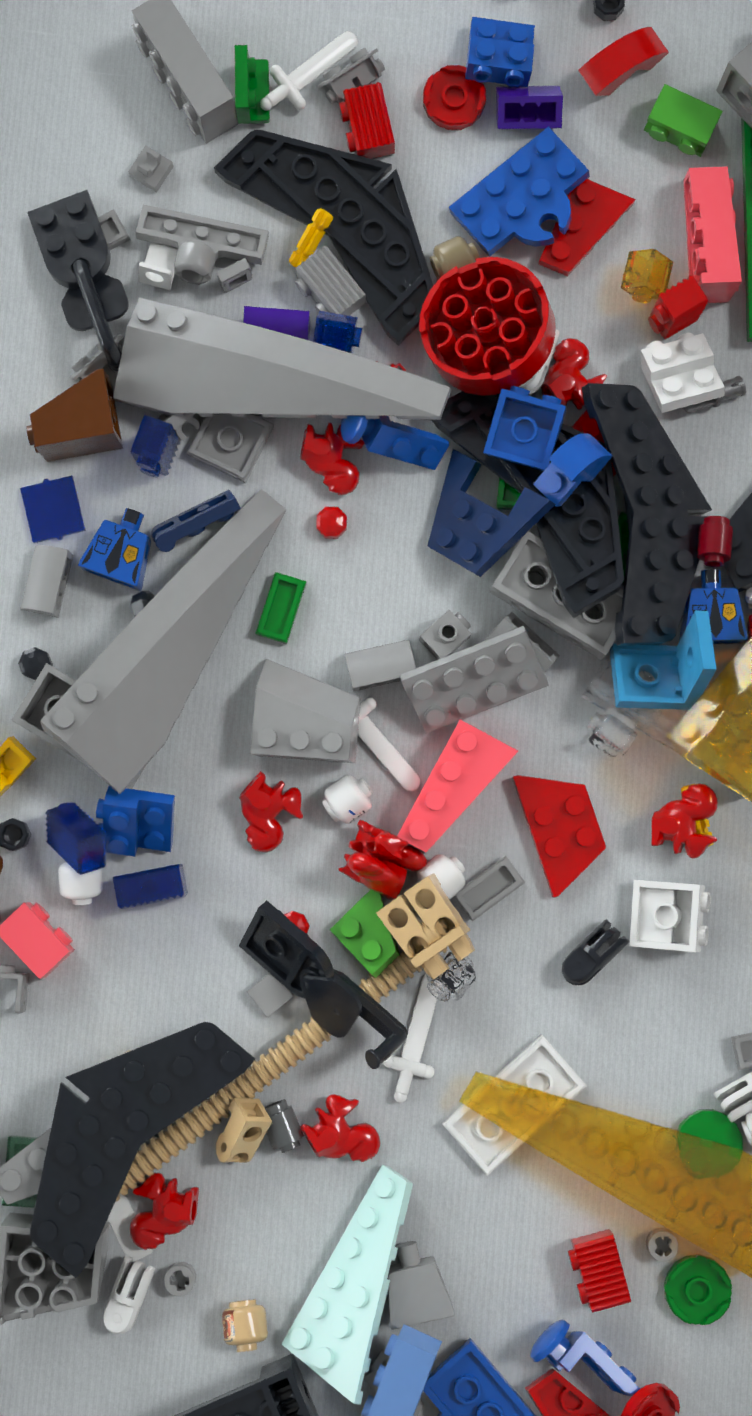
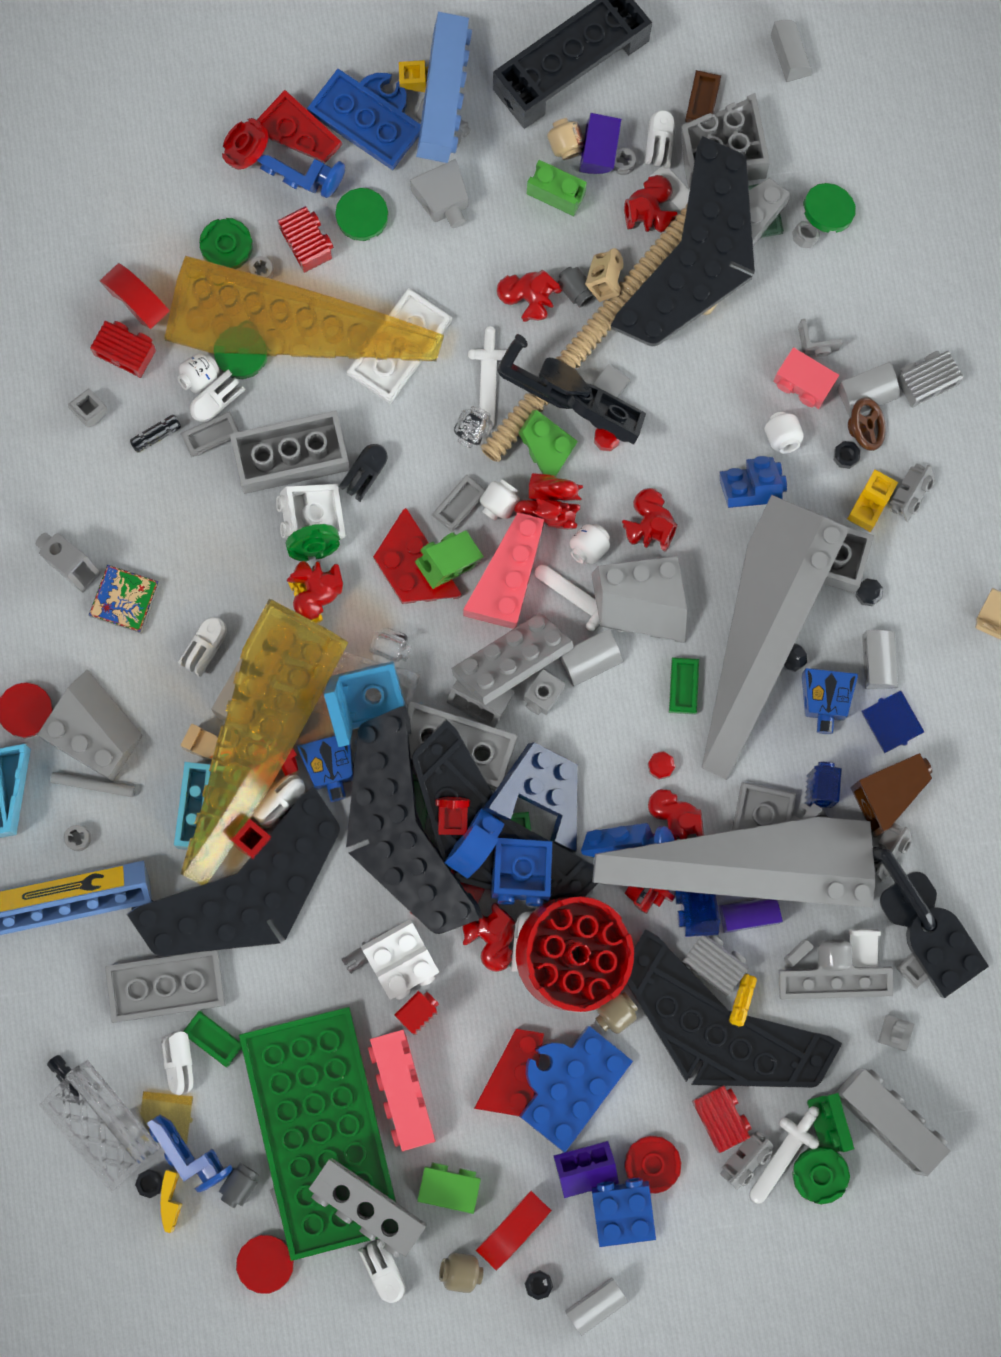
camera: 165 degrees right, 5 degrees down
clear blue brick [45,802,106,875] -> none
clear blue brick [113,864,188,909] -> none
dark blue plate [151,489,241,552] -> none
light aqua wing [282,1165,413,1405] -> none
tan hips [376,873,475,979] -> none
clear yellow brick [621,249,673,303] -> none
dark red brick [698,516,733,567] -> none
none -> light grey brick [230,410,350,494]
none -> green tile [285,524,340,561]
none -> green tile [335,188,389,241]
none -> bright green brick [415,530,484,589]
none -> red tile [436,797,470,835]
none -> dark tan head [439,1252,483,1293]
none -> bright green brick [527,160,587,217]
none -> dark purple brick [579,113,622,174]
none -> reddish brown tile [685,70,722,123]
none -> green tile [792,1146,850,1205]

